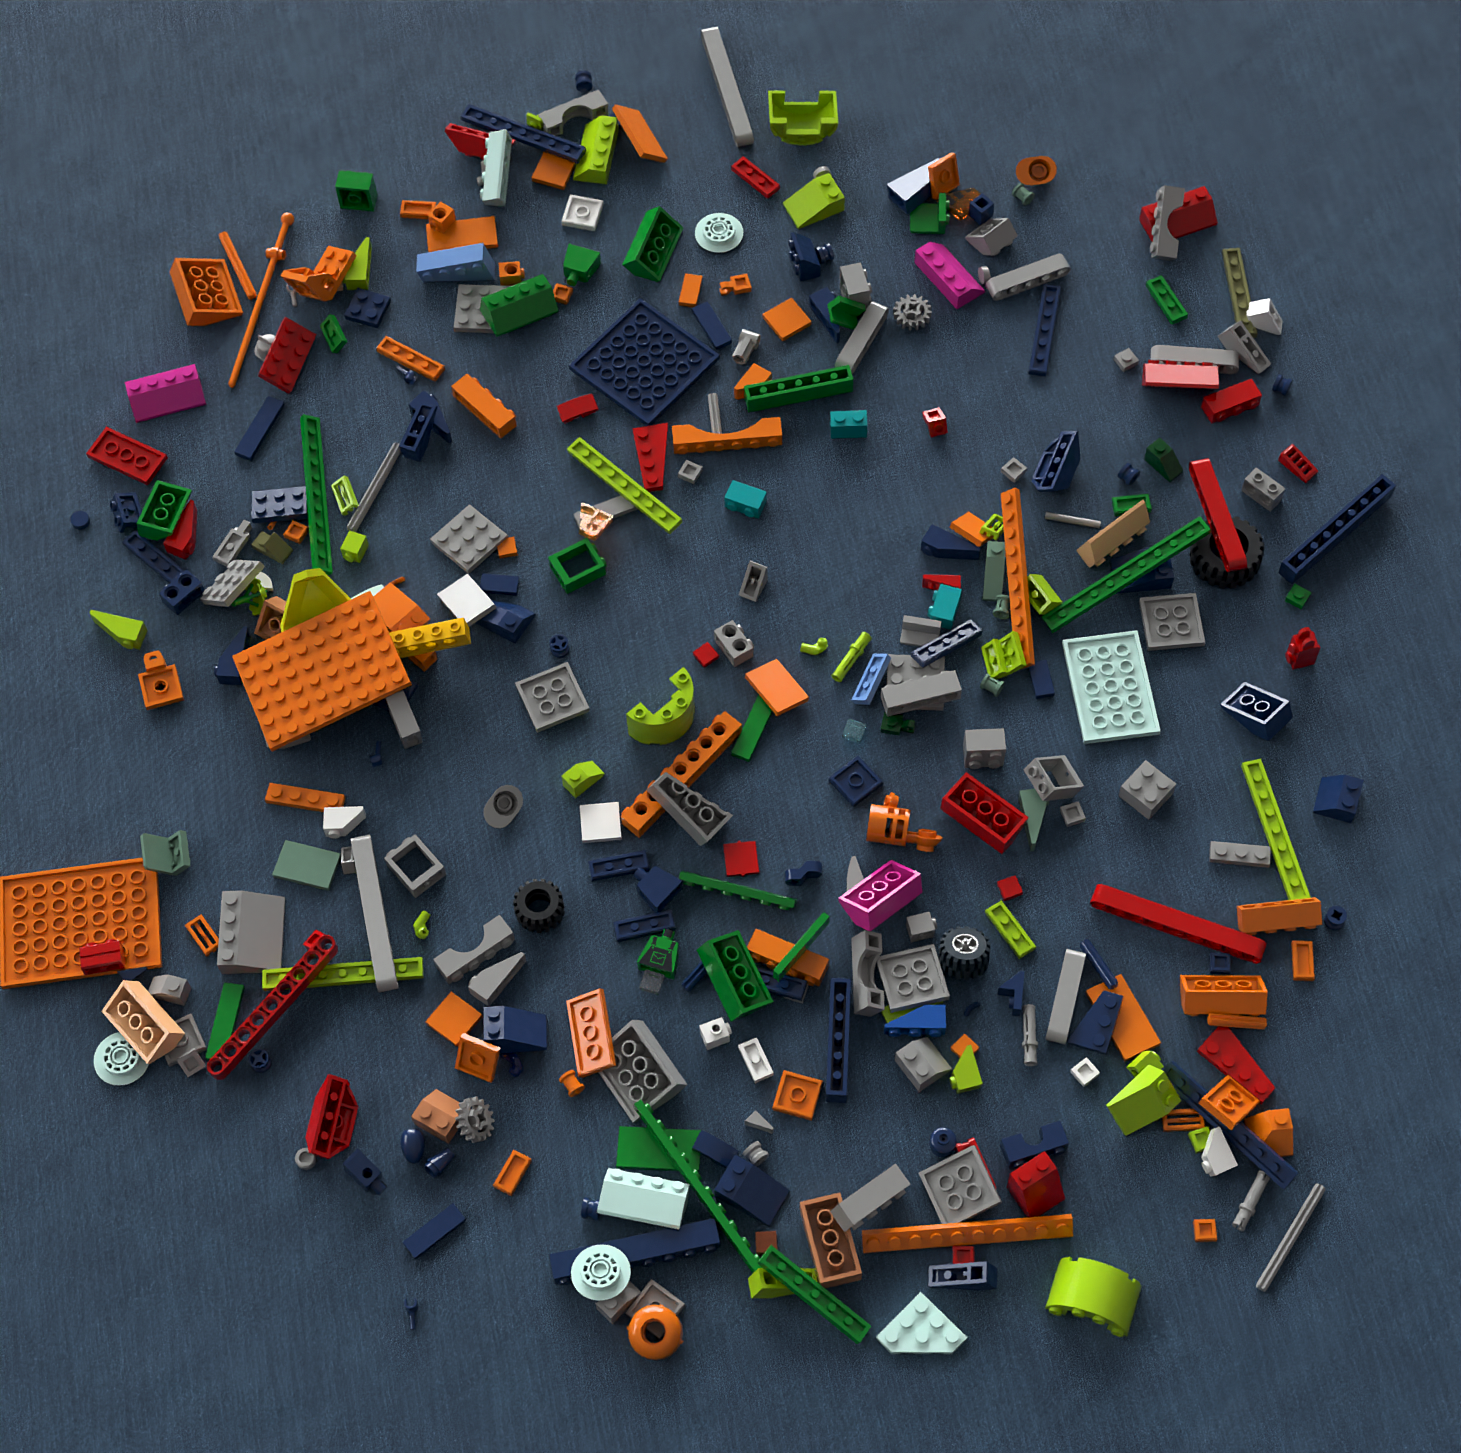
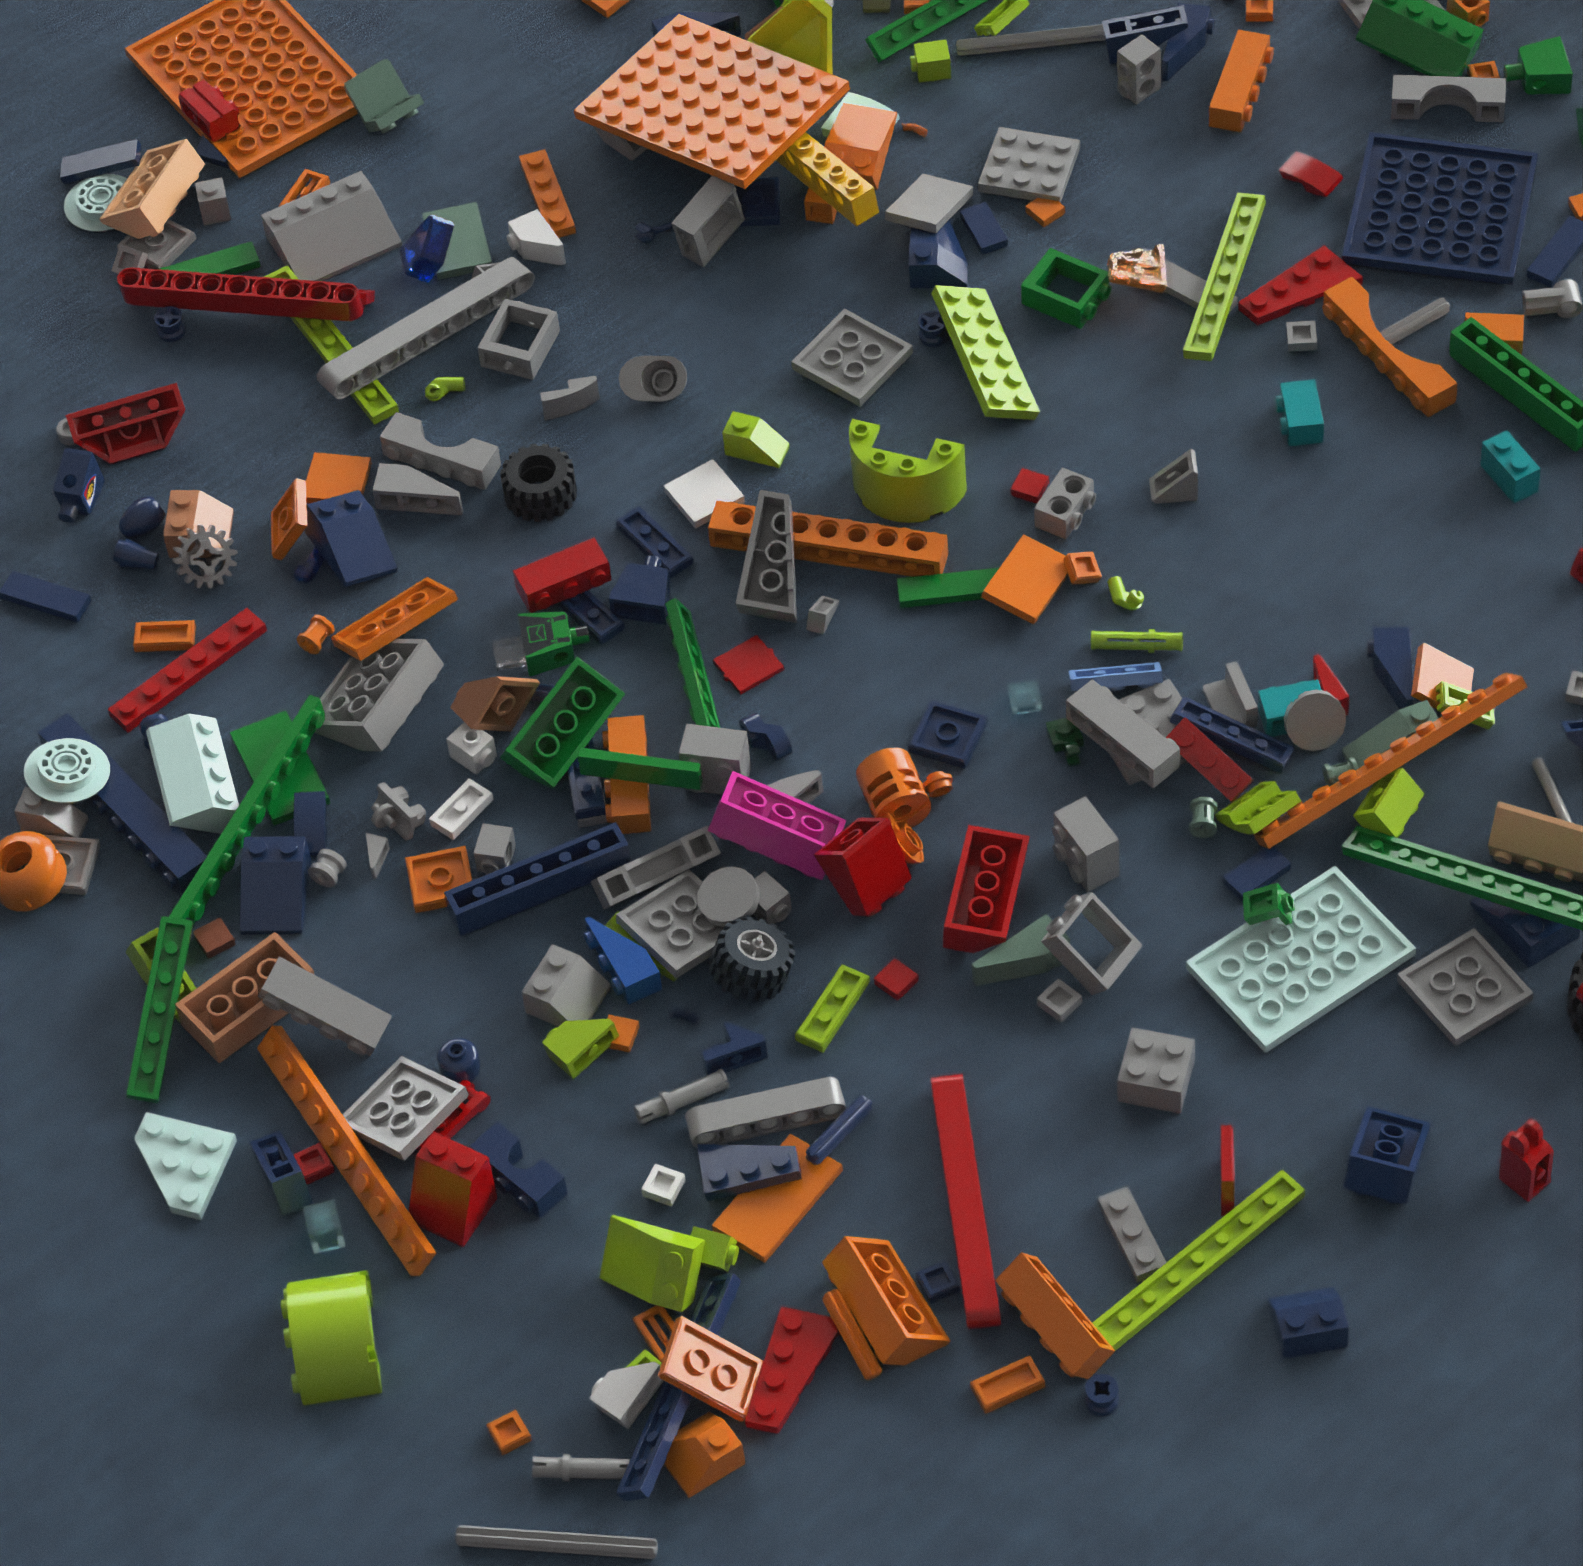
camera: 65 degrees right, 10 degrees down
none -> tile [60,139,141,184]
none -> red plate [107,608,267,733]
none -> clear light blue brick [303,1199,346,1254]
none -> light grey hips [371,782,426,841]
none -> clear blue slope [399,214,454,283]
none -> nougat slope [450,676,540,732]
none -> light grey brick [474,823,516,874]
none -> red brick [513,537,612,613]
none -> light grey slope [540,376,600,420]
none -> light grey brick [679,724,751,795]
none -> light grey tile [697,867,760,927]
none -> light grey piece [806,596,839,635]
none -> red slope [813,818,912,917]
none -> lime plate [931,285,1040,420]
none -> orange tile [1063,551,1102,585]
none -> light grey brick [1117,35,1161,105]
none -> red plate [1166,717,1254,802]
none -> red tile [1220,1125,1235,1216]
none -> green bracket [1243,883,1295,925]
none -> light grey tile [1284,689,1346,751]
none -> light grey arch [1391,75,1506,122]

